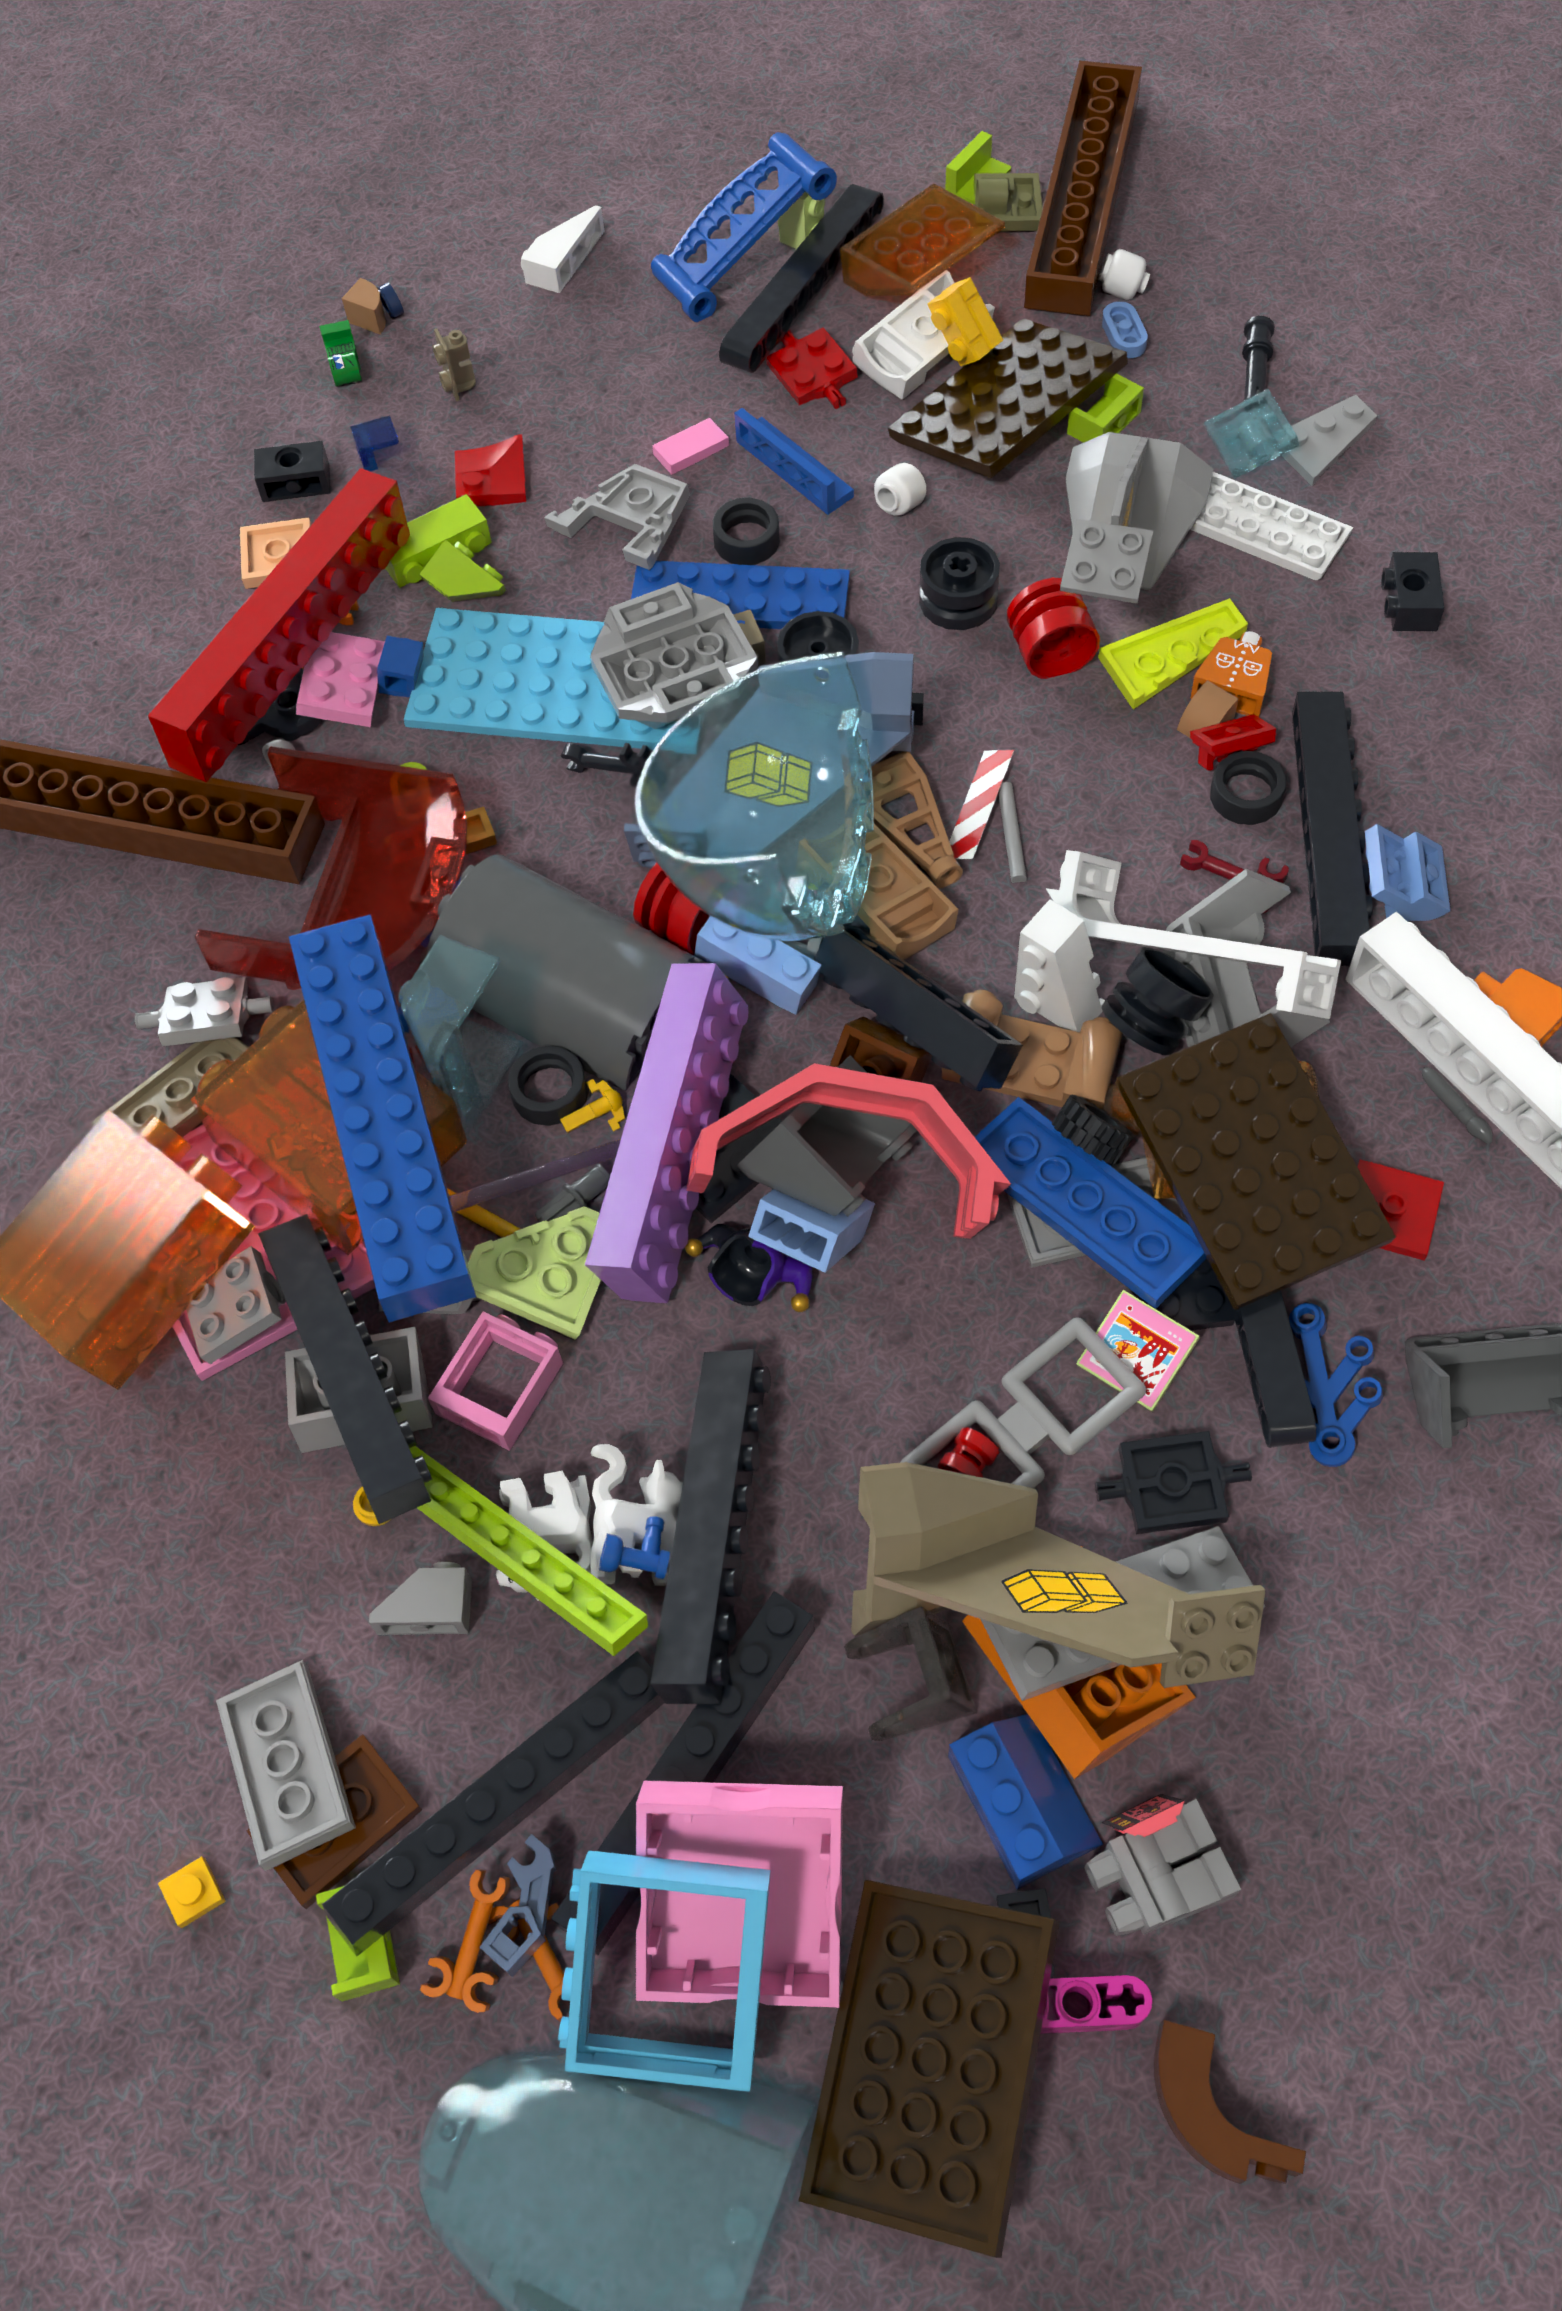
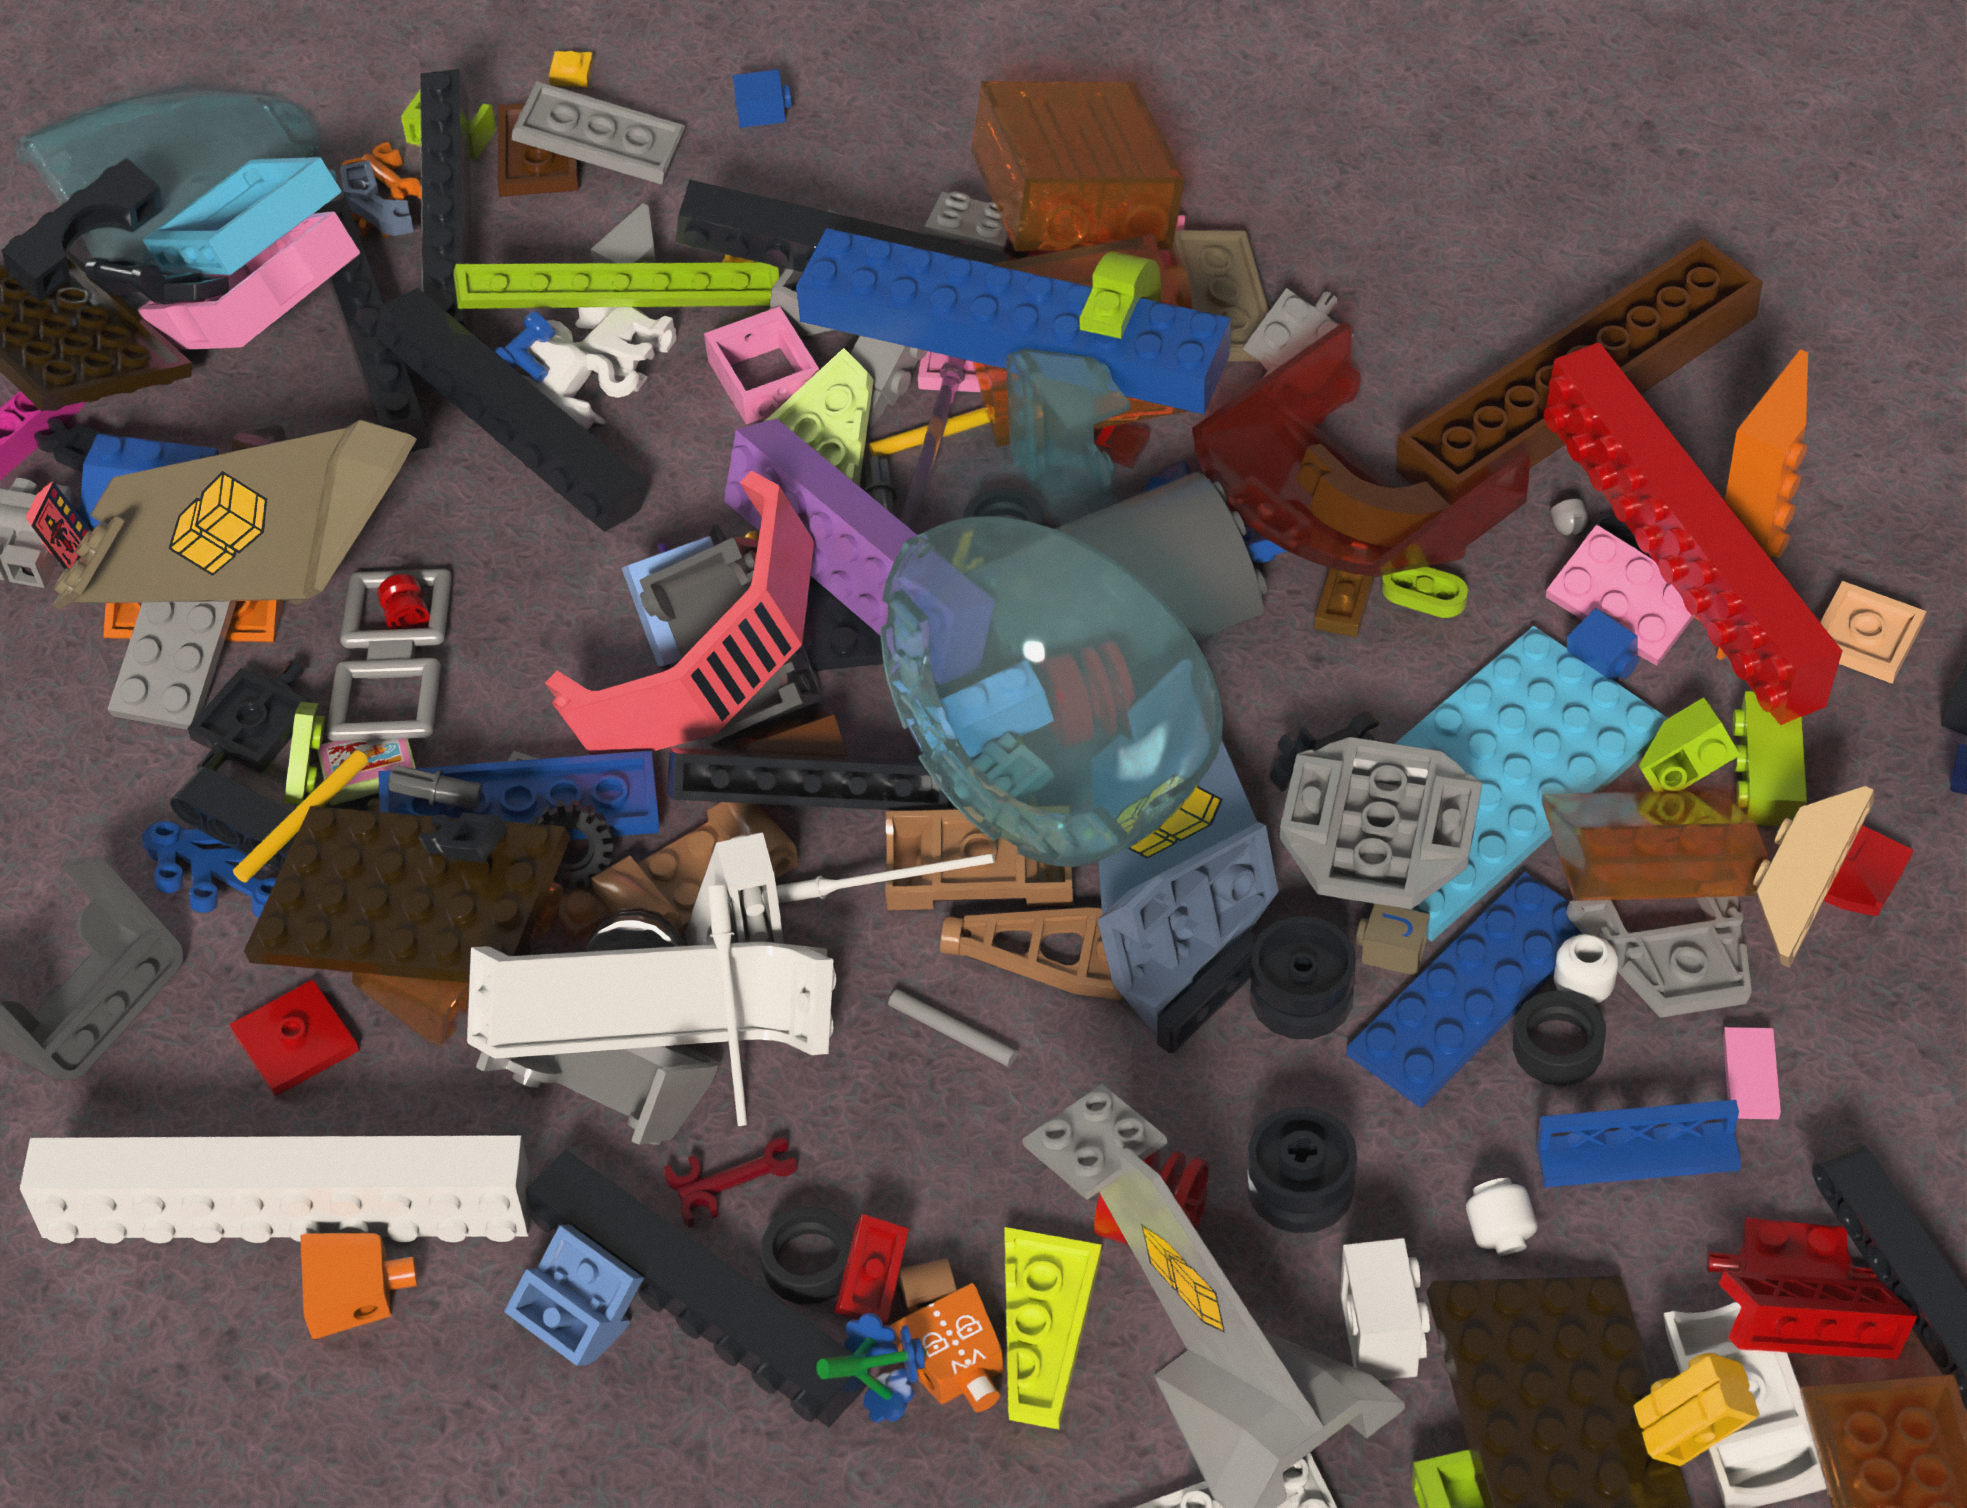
camera: 125 degrees right, 10 degrees down
sticker [949,750,1014,859] -> none
none -> black arch [2,158,163,302]
none -> black bar [85,257,229,304]
none -> yellow bar [233,750,369,883]
none -> lime plate [284,701,325,805]
none -> dark grey axle [388,765,483,812]
none -> black plate [418,812,507,863]
none -> white piece [707,884,747,1126]
none -> blue brick [733,69,792,128]
none -> white piece [776,854,995,904]
none -> blue plant [817,1313,927,1423]
none -> lime arch [1079,251,1161,339]
none -> reddish brown arch [1296,443,1453,548]
none -> white brick [1340,1238,1430,1381]
none -> clear orange slope [1541,790,1768,901]
none -> white head [1554,934,1618,1004]
none -> red fence [1719,1271,1918,1359]
none -> orange slope [1725,349,1808,559]
none -> tan wedge [1753,786,1874,968]

